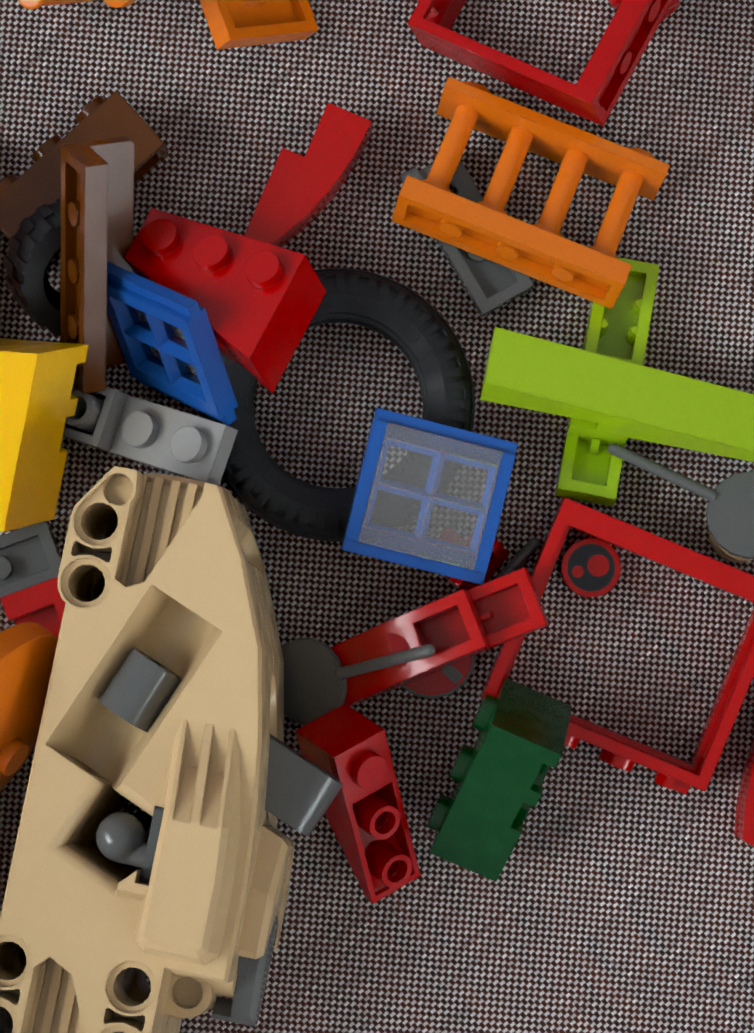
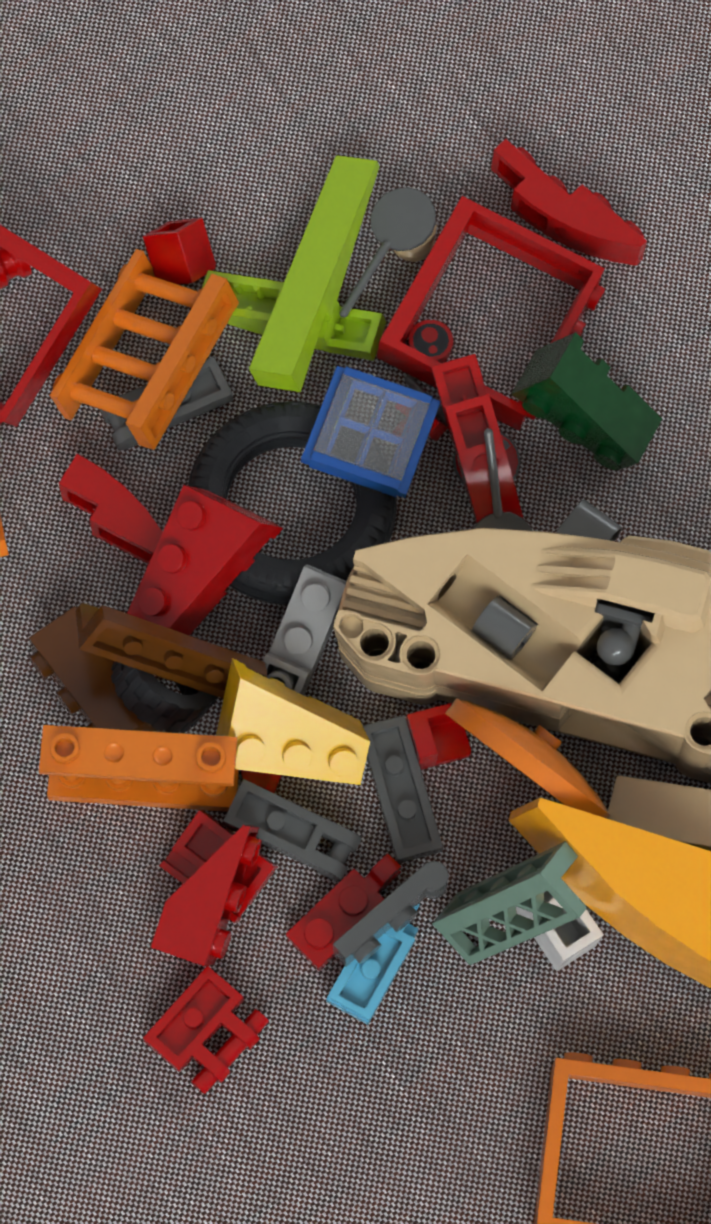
camera: 85 degrees left, 15 degrees down
blue piece [107,262,238,425] -> none
red slope [295,704,421,904] -> none
none -> red panel [143,217,216,285]

